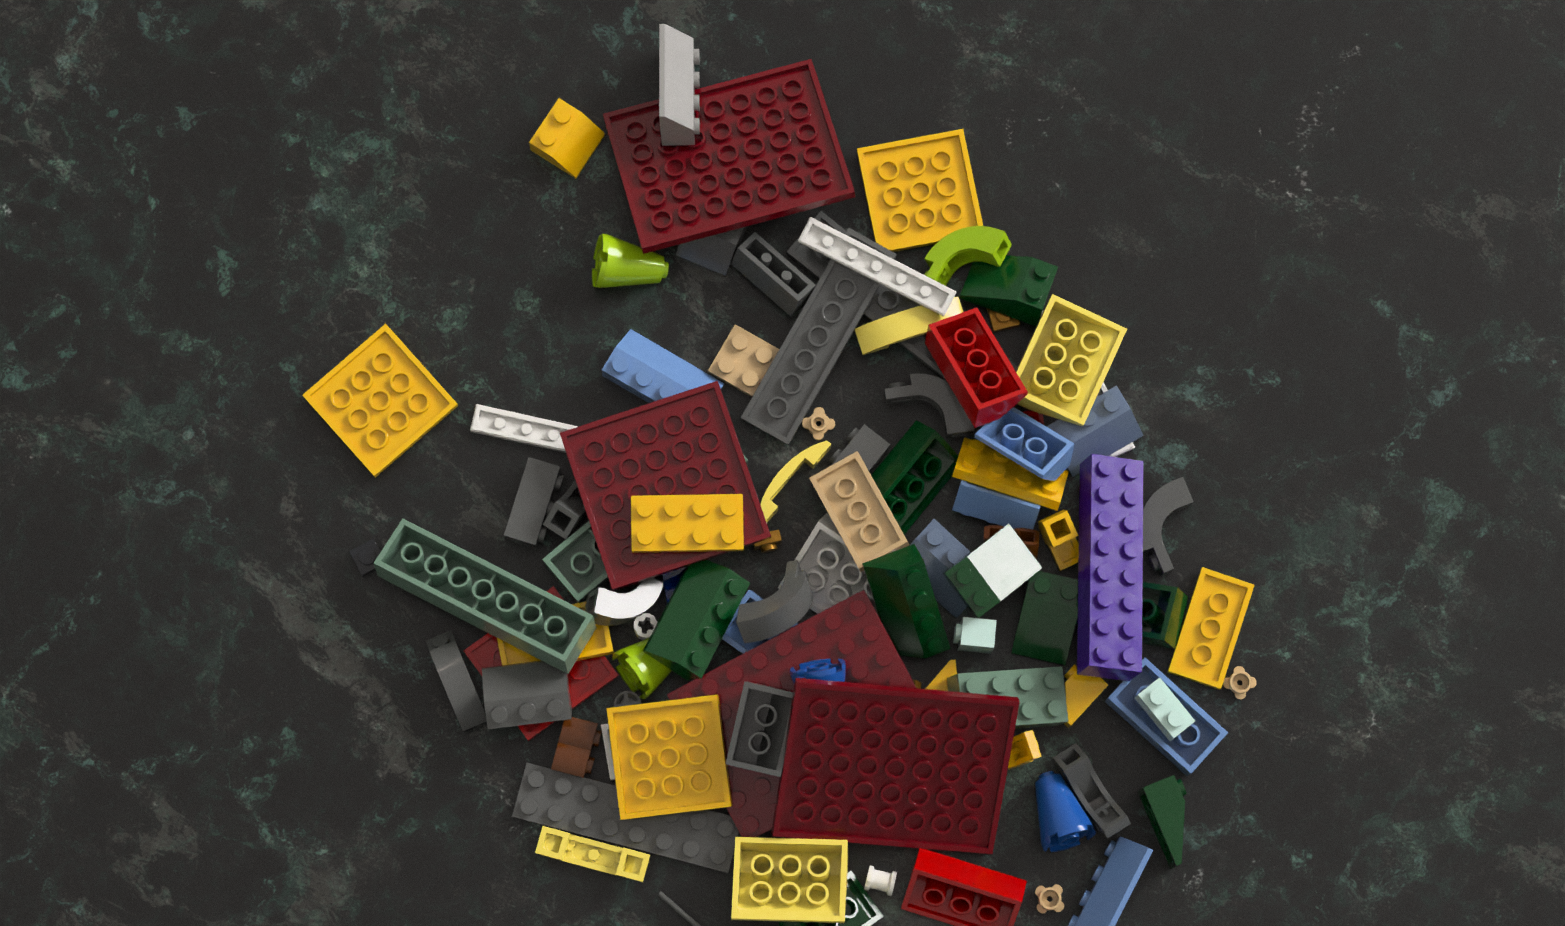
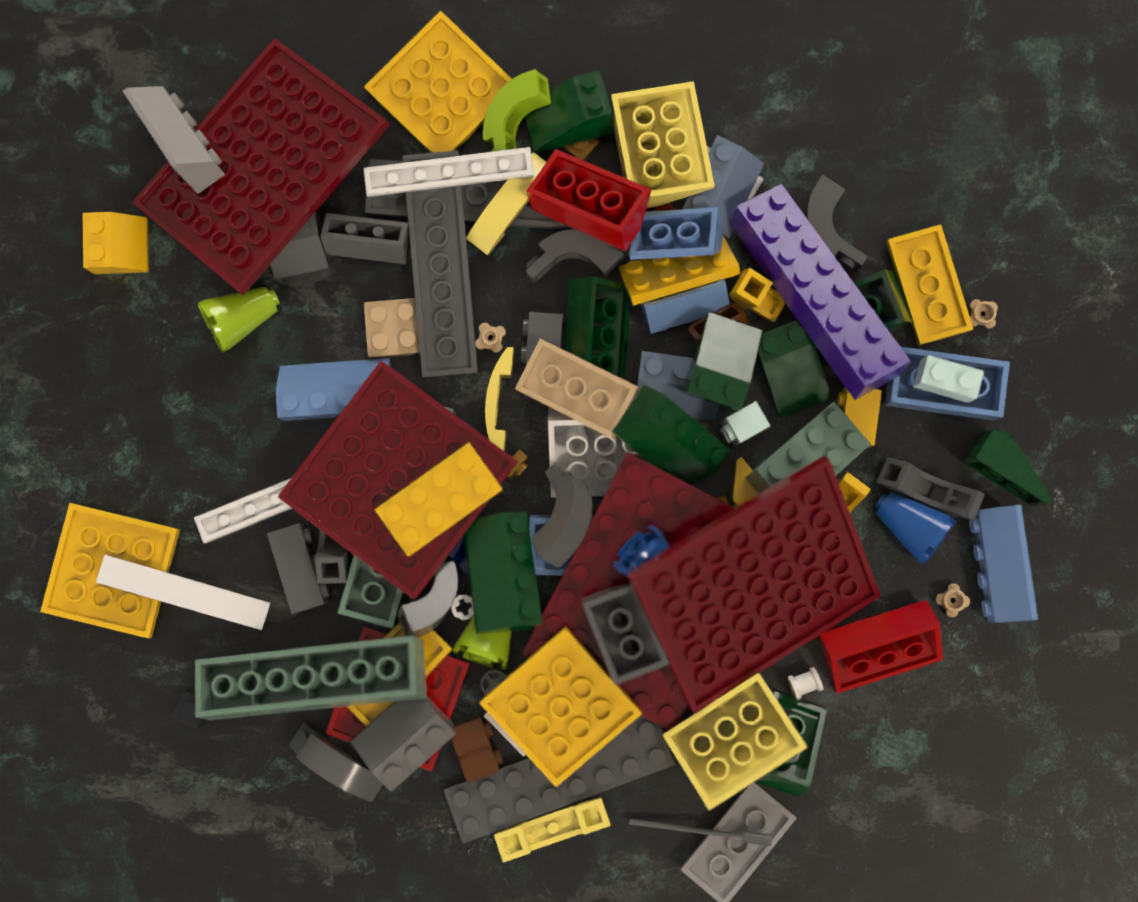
camera: 25 degrees left, 5 degrees up
none -> white tile [96,555,270,630]

